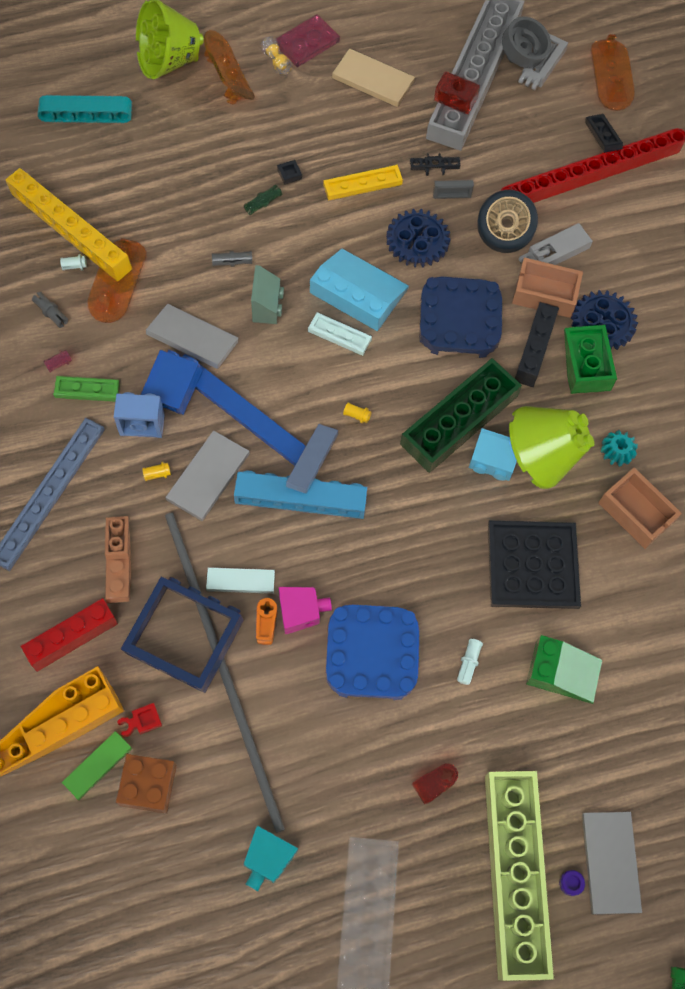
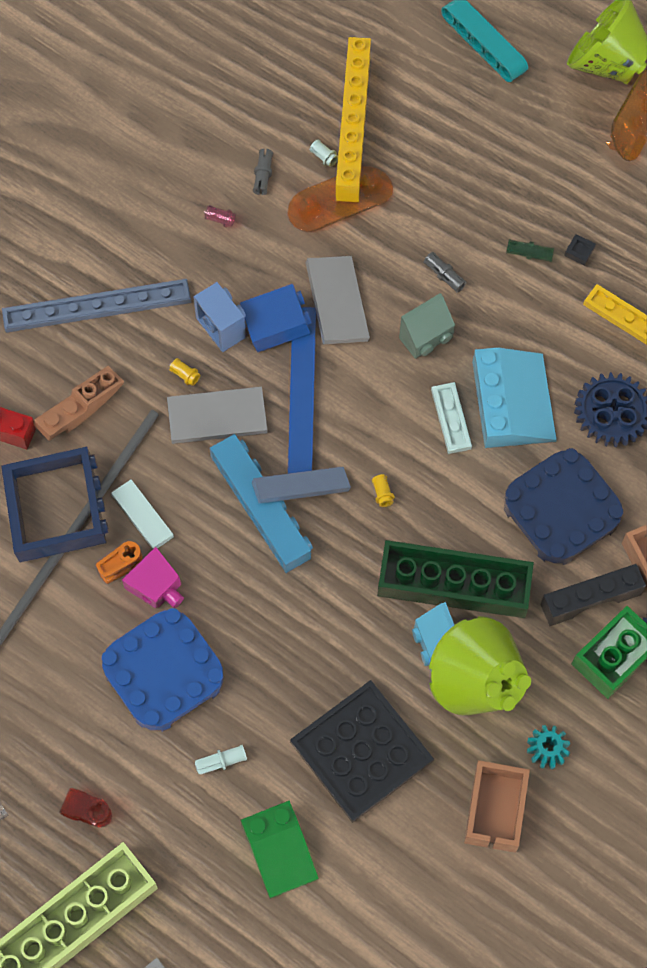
camera: 55 degrees right, 0 degrees up
bright green tile [53,376,120,402] -> none

